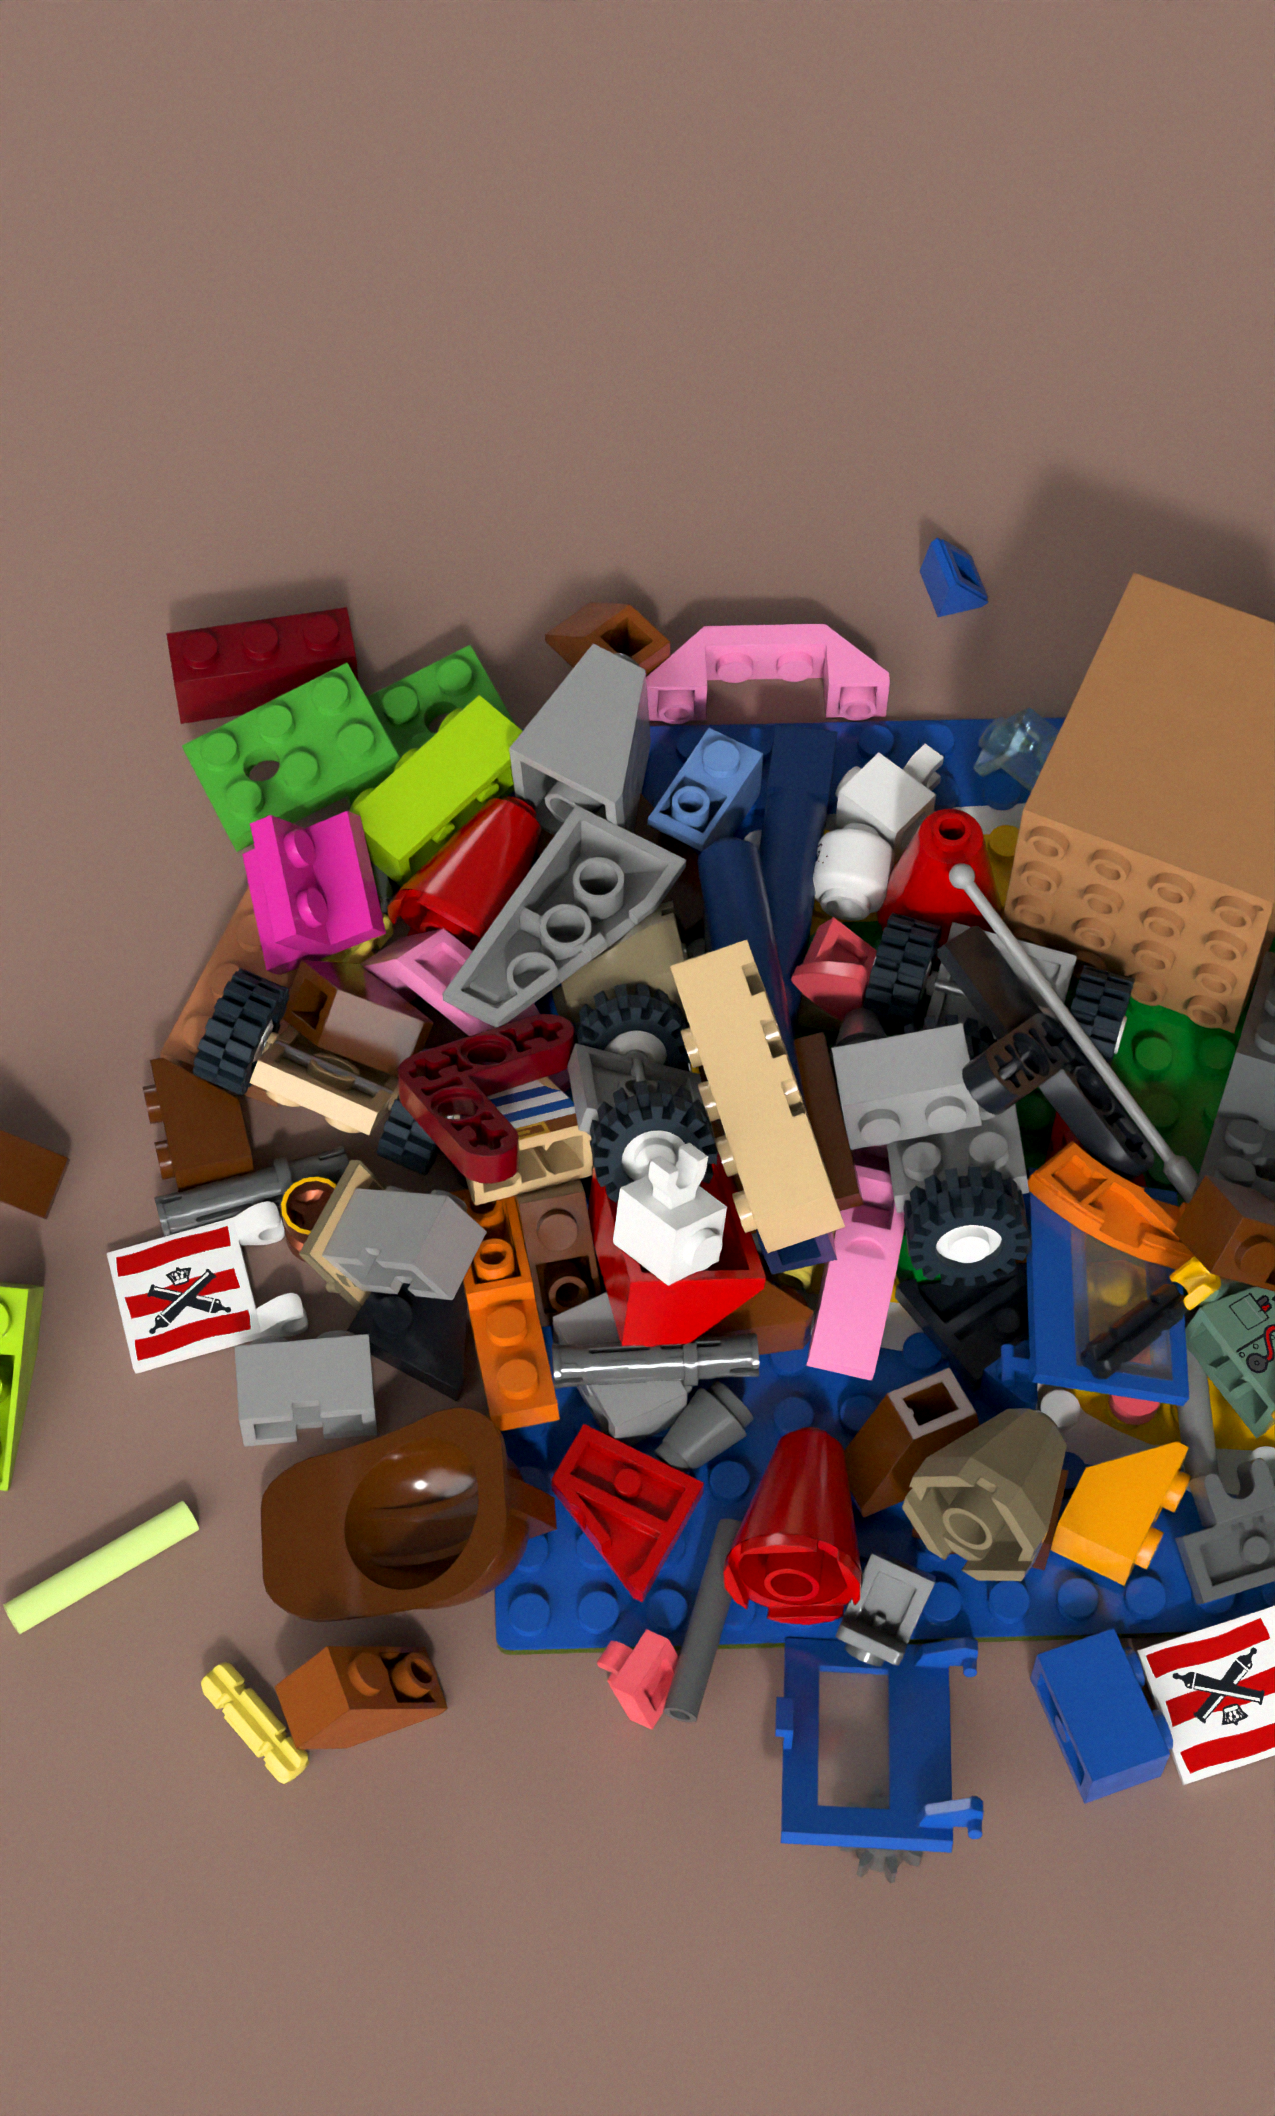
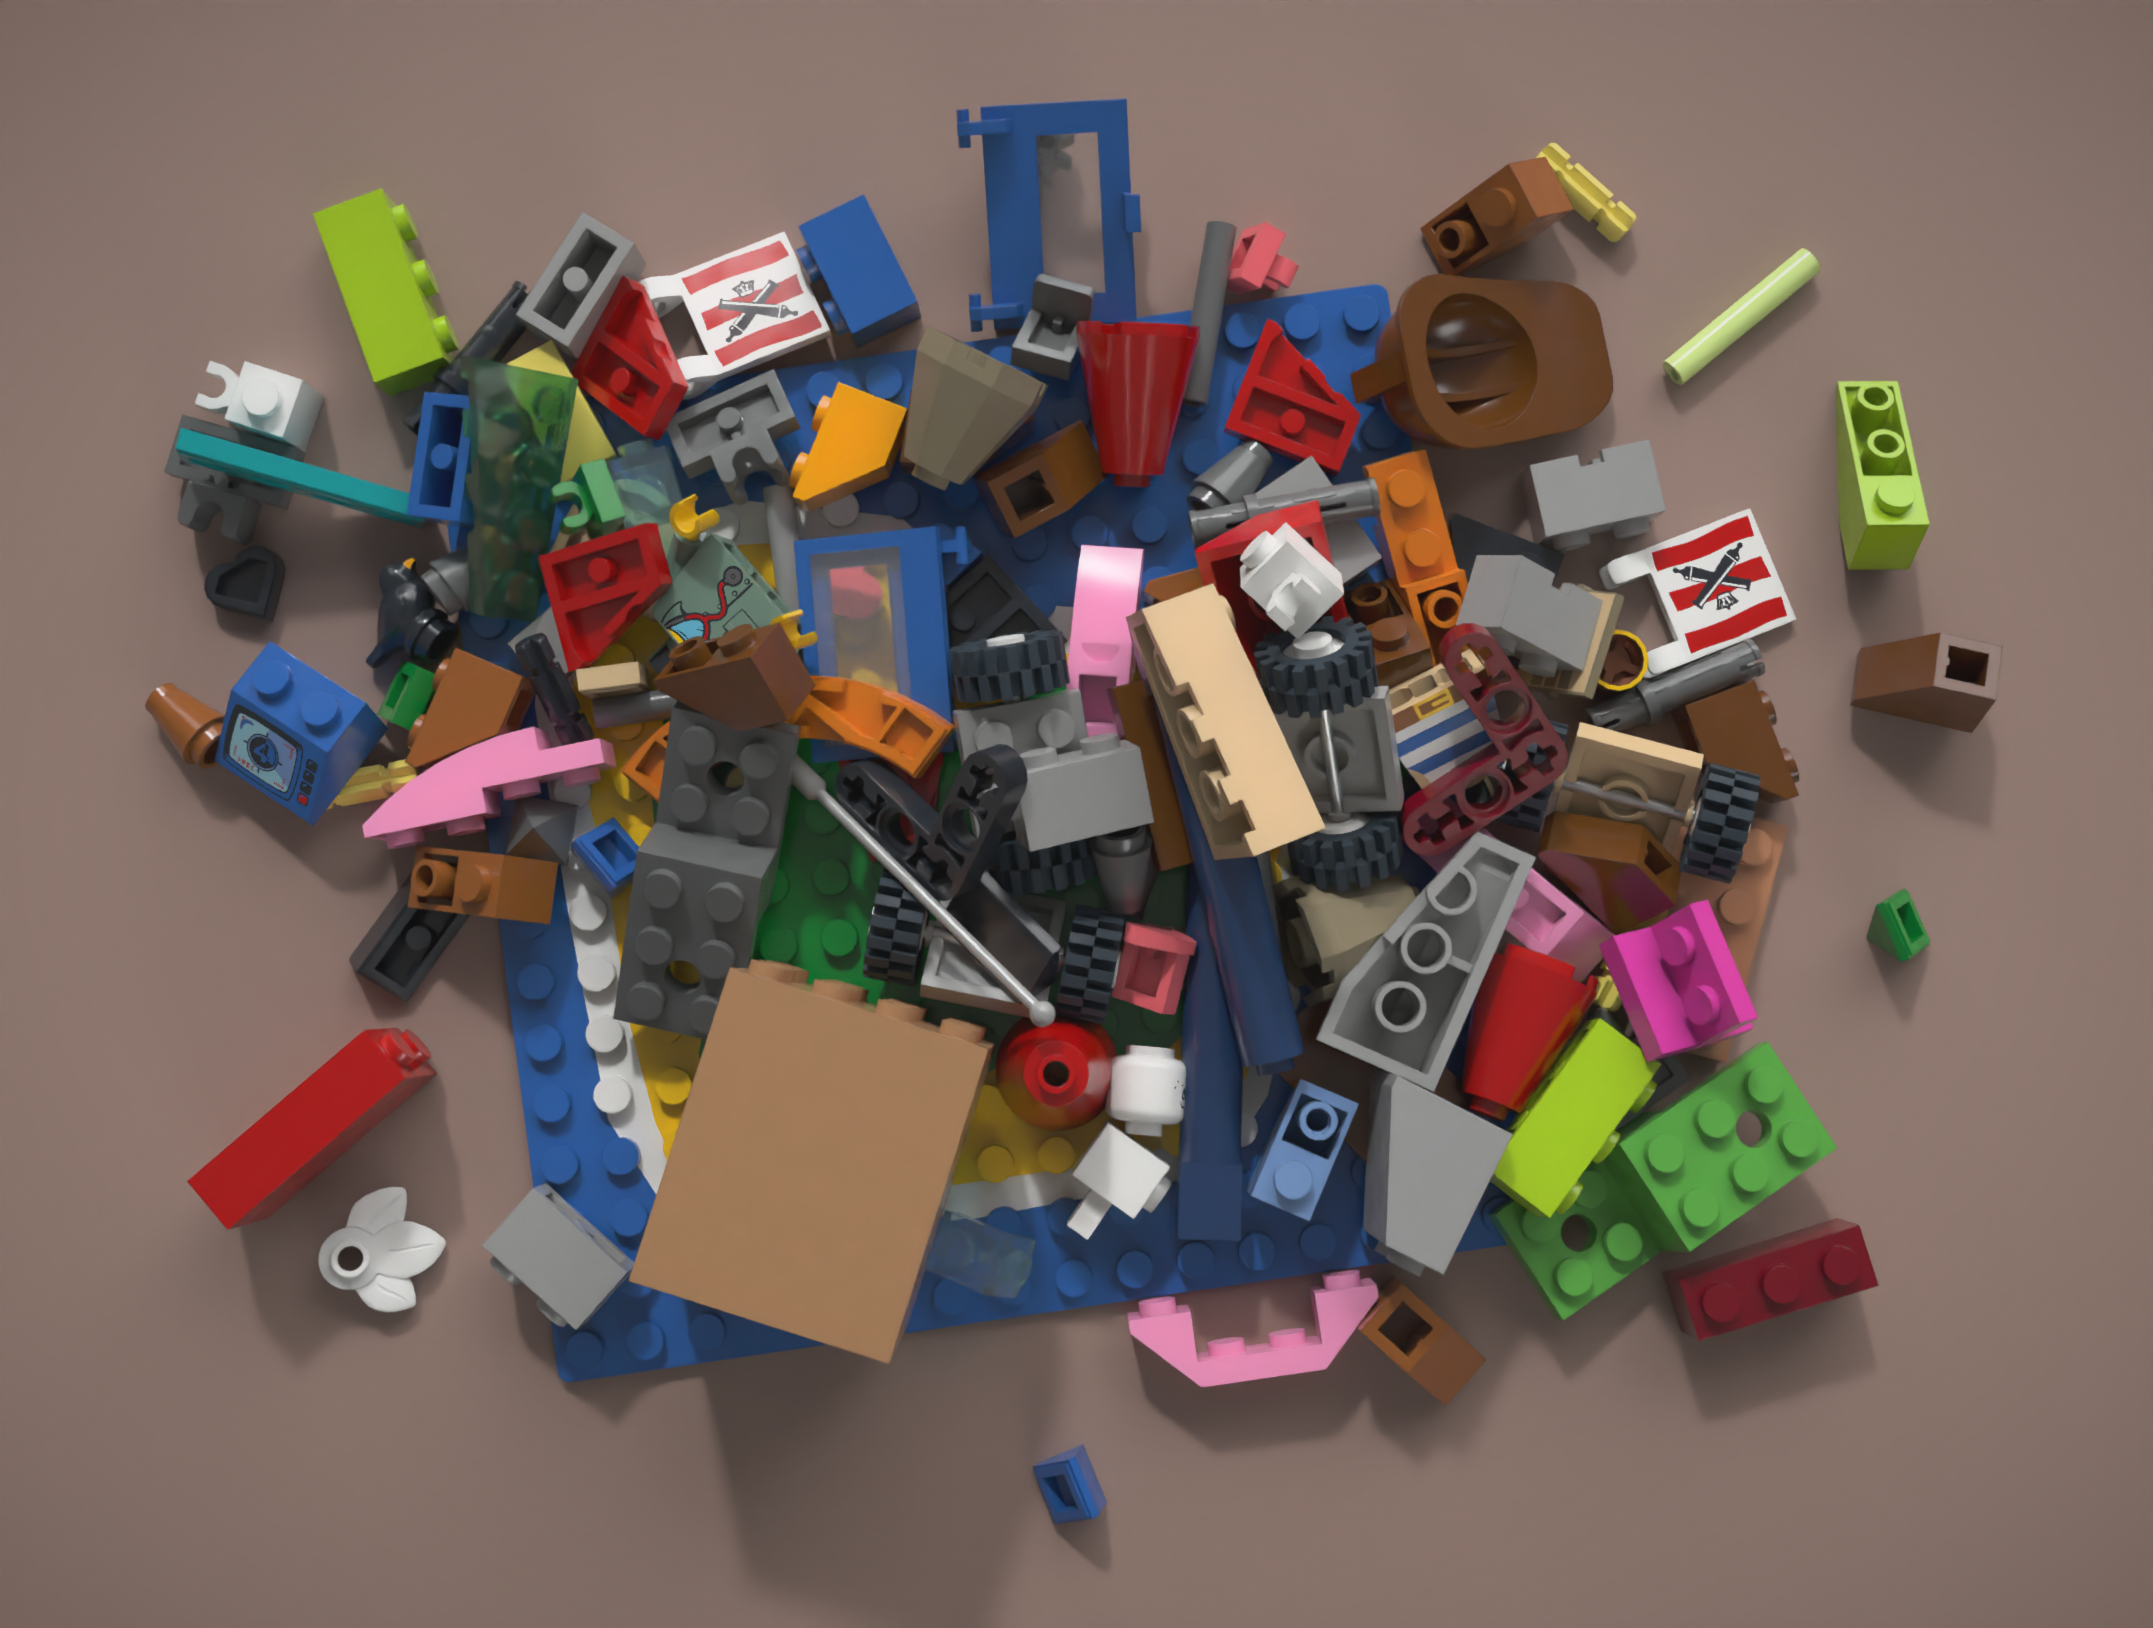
camera: 175 degrees right, 25 degrees up
black axle [1080,1284,1189,1379] -> none
none -> green slope [1866,889,1930,962]

